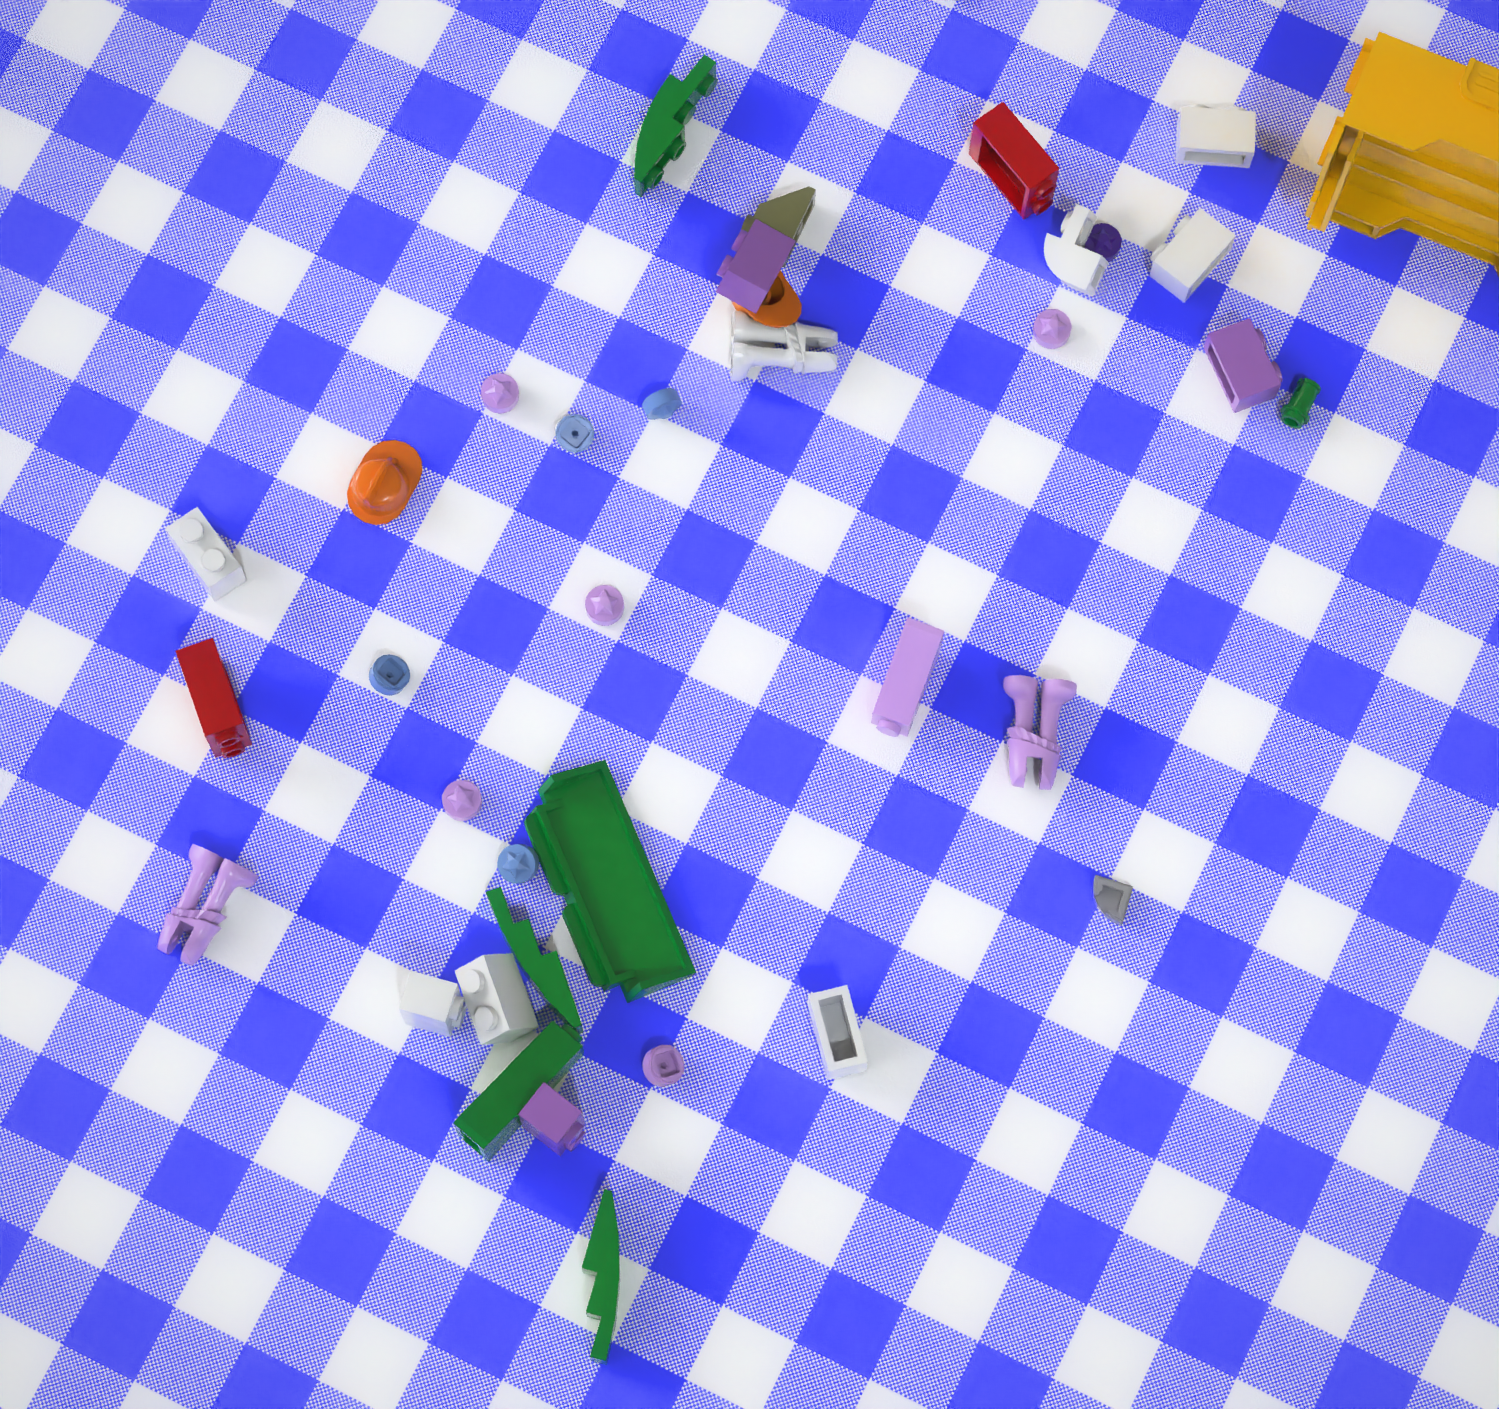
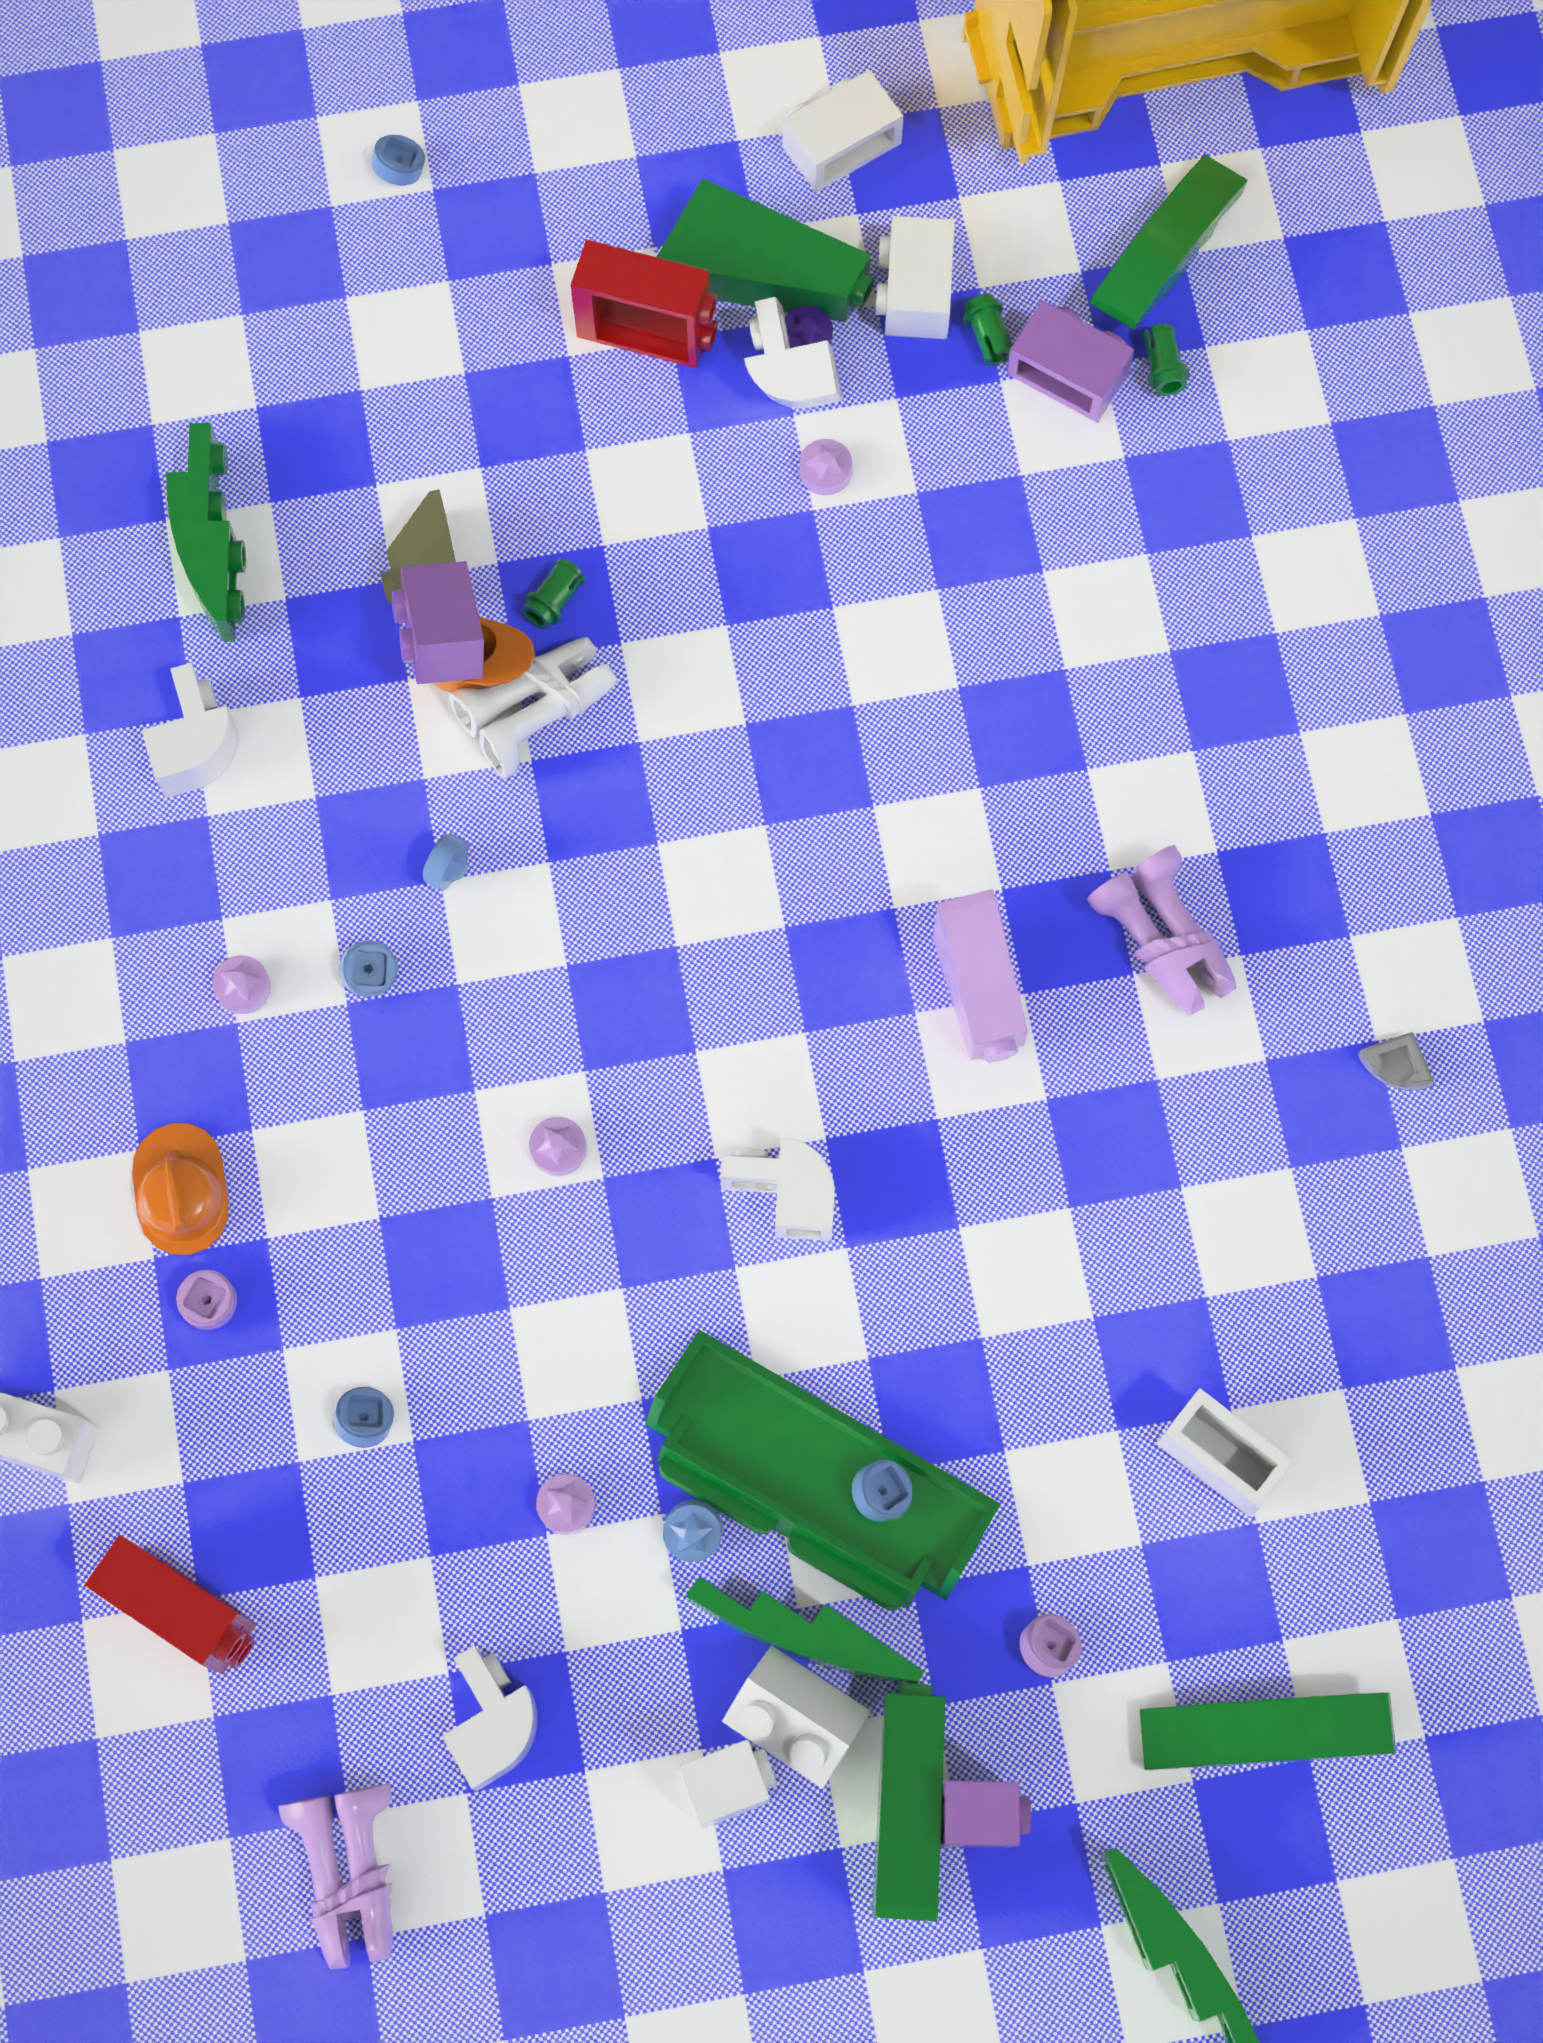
camera: 35 degrees left, 0 degrees up
none -> white brick [142,663,238,798]
none -> lavender tile [176,1270,237,1330]
none -> white brick [442,1646,537,1791]
none -> green pin [522,559,586,629]
none -> green slope [657,178,875,322]
none -> white brick [720,1136,835,1241]
none -> medium blue tile [852,1460,913,1522]
none -> green pin [963,293,1013,366]
none -> green slope [1090,154,1248,330]
none -> green slope [1139,1692,1397,1771]

